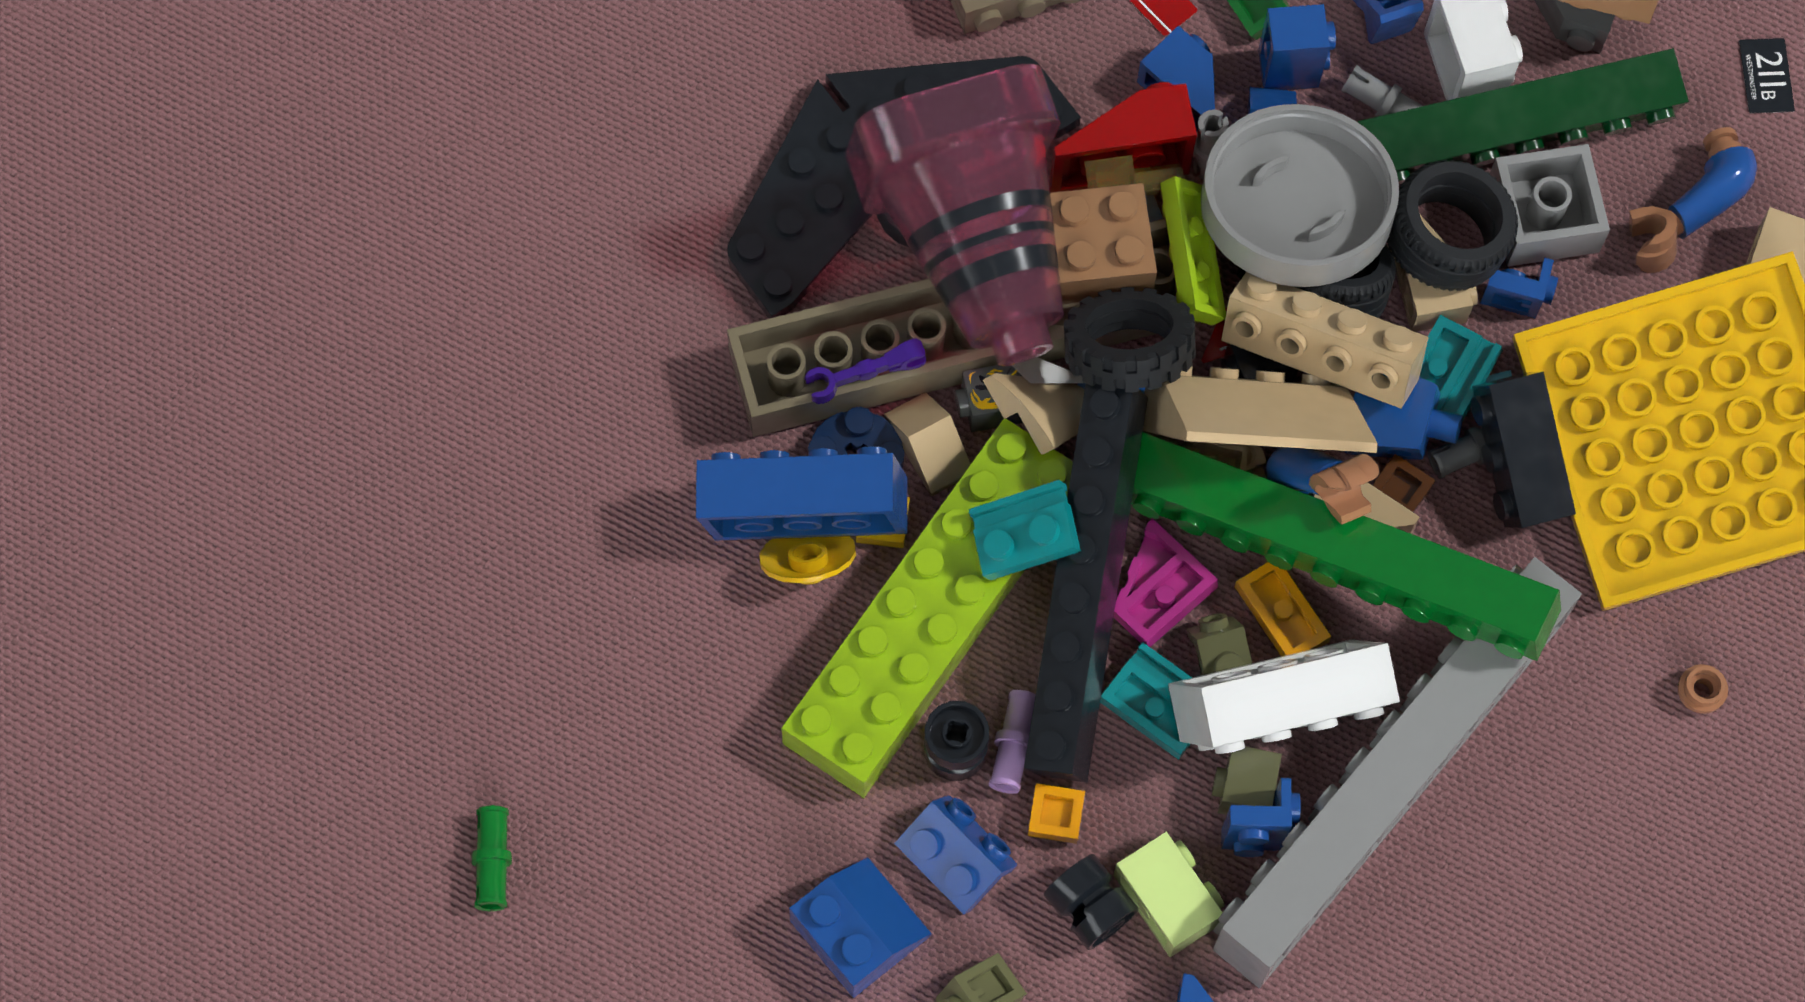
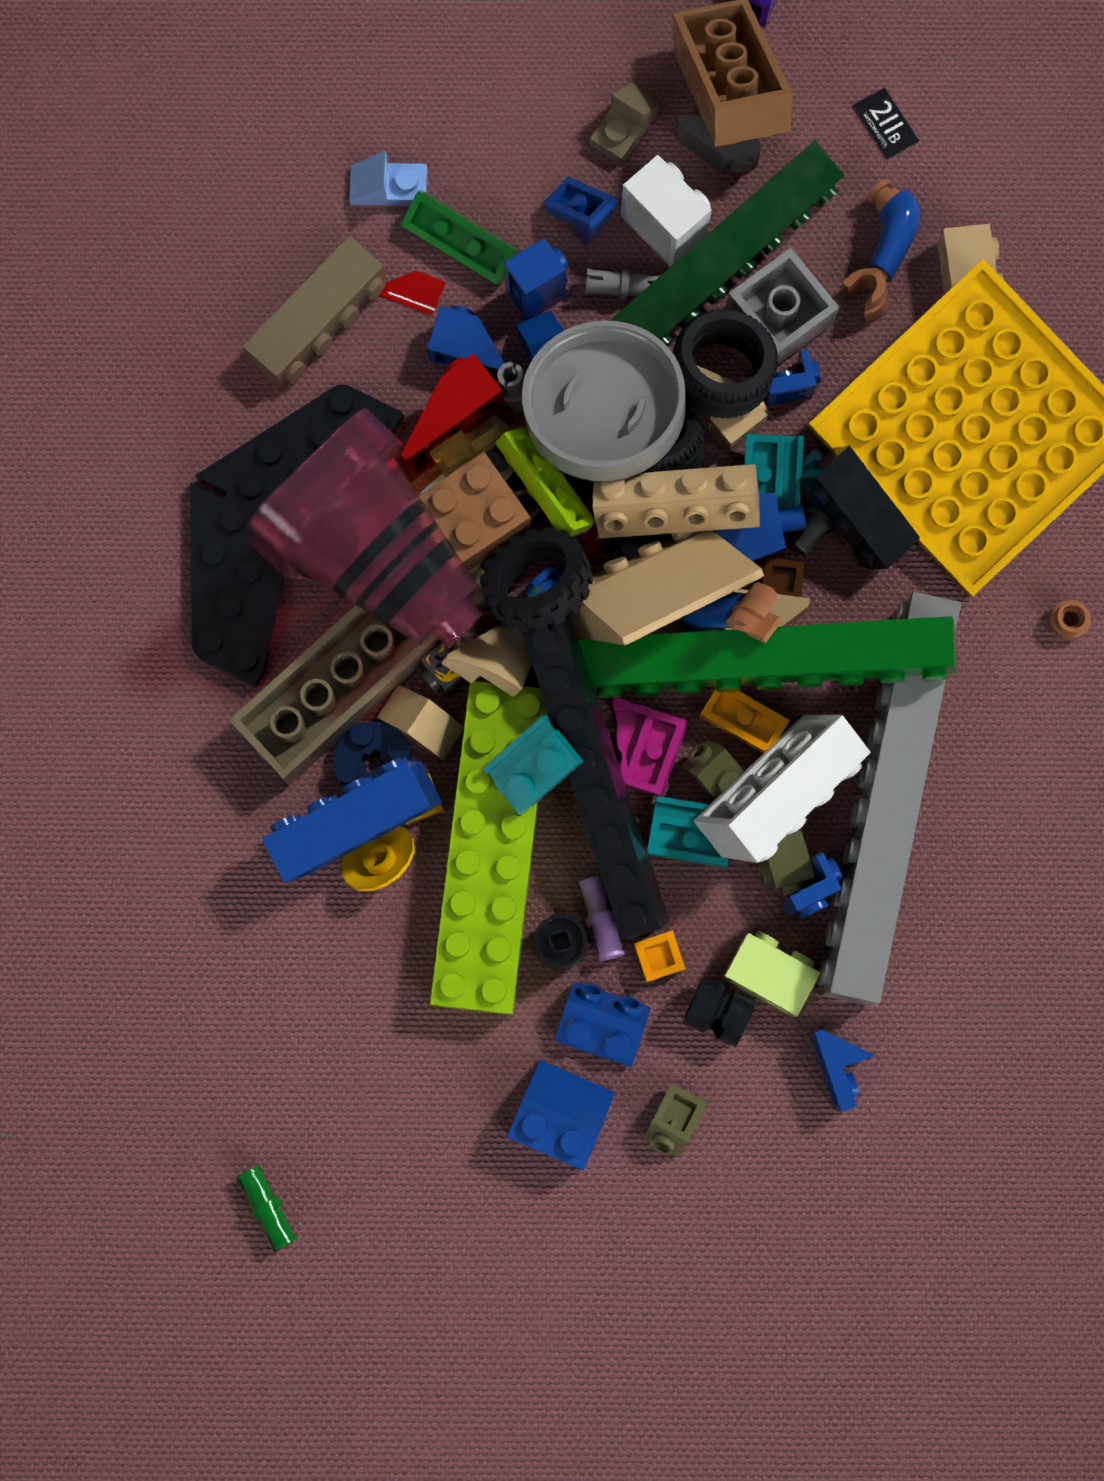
camera: 25 degrees left, 10 degrees up
dark purple piece [805,338,926,404] -> none
white sticker [1005,357,1084,383] -> none

